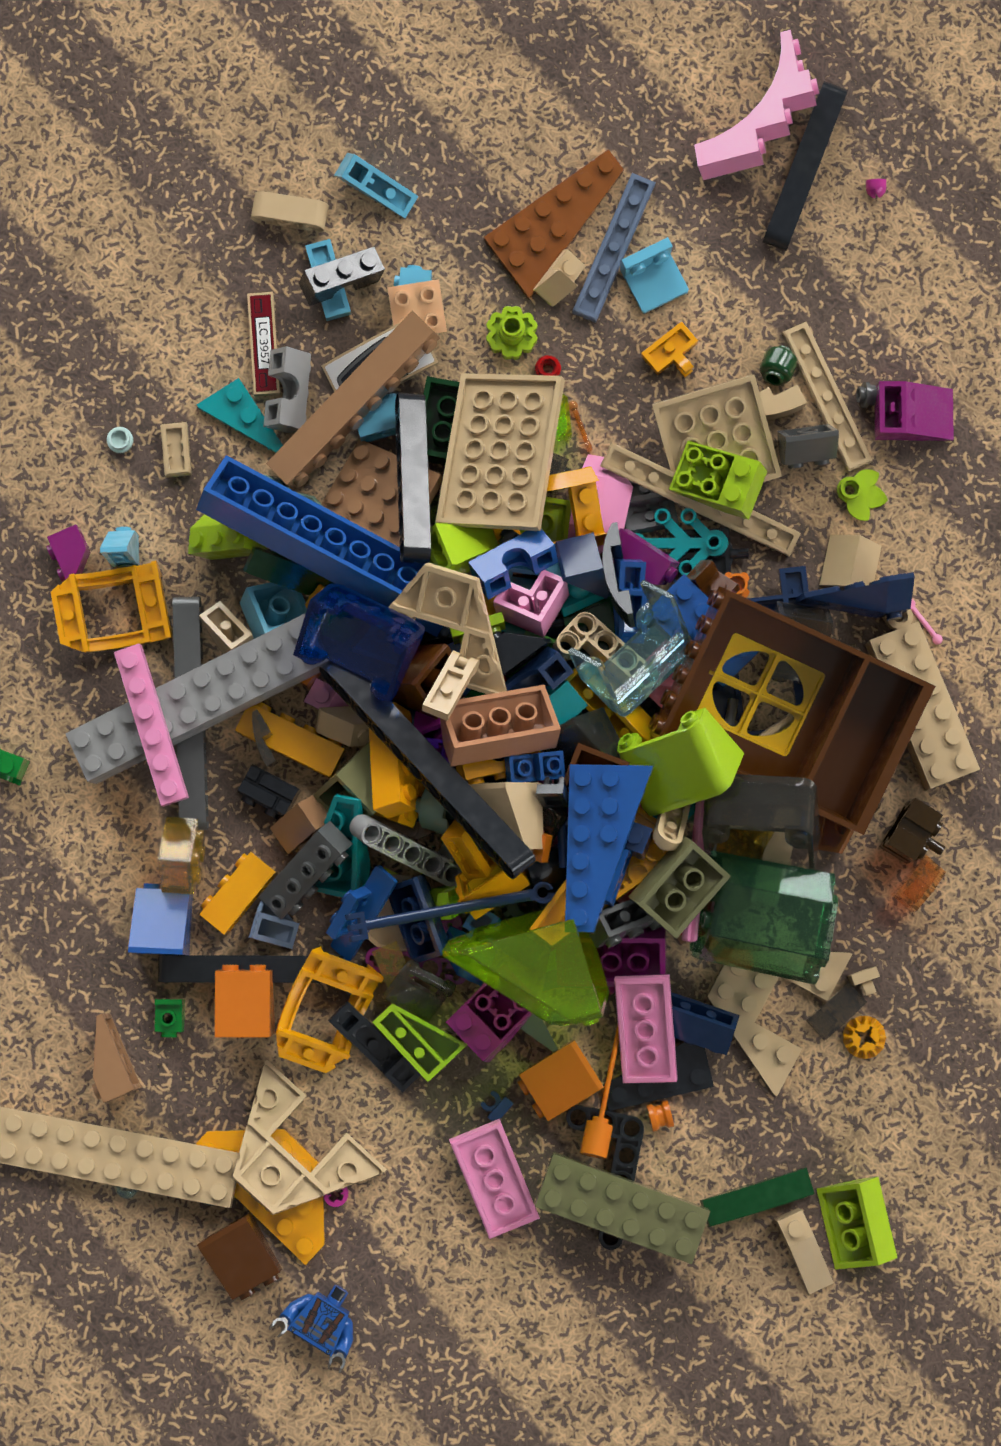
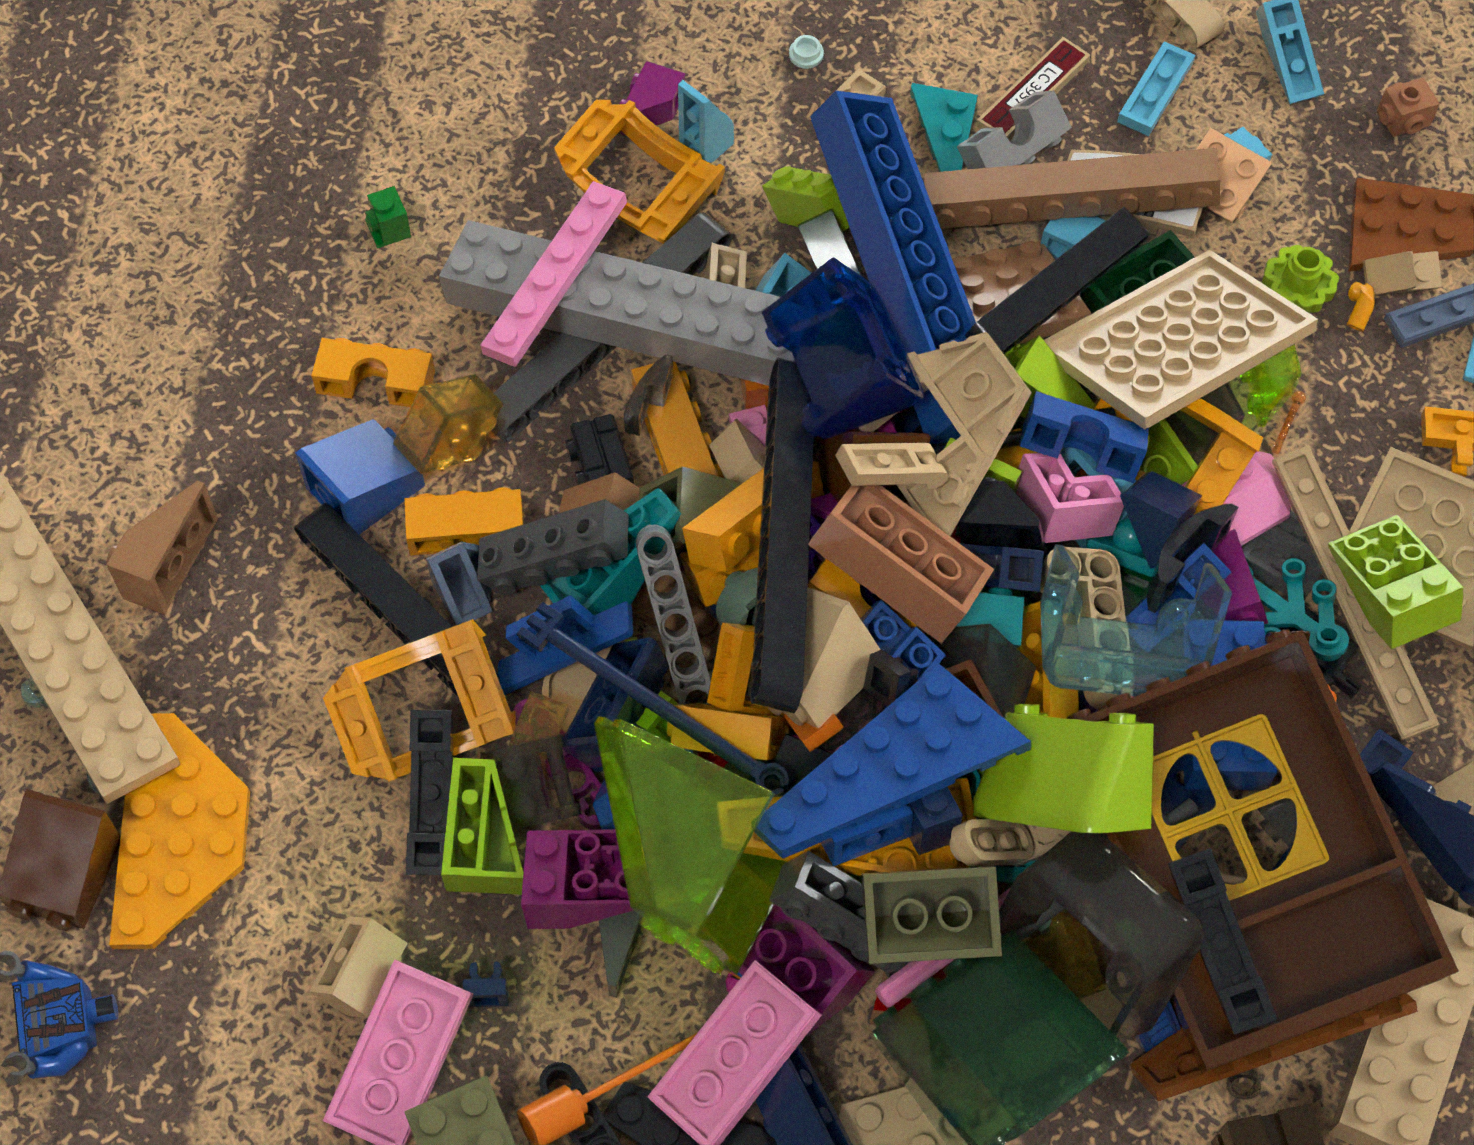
camera: 45 degrees right, 20 degrees down
green brick [154,999,185,1037] -> none
orange slope [215,965,275,1037] -> none
tan wing [232,1060,387,1215] -> none
arch [298,247,385,306] -> none
dark pink bush [324,1187,348,1207] -> none
orange slope [517,1040,604,1121] -> none
red plate [535,355,561,376] -> none
none -> tan brick [309,917,407,1018]
none -> light orange arch [311,338,435,409]
none -> black slope [1168,848,1278,1035]
none -> light orange arm [1346,282,1375,332]
none -> nougat brick [1377,77,1440,137]

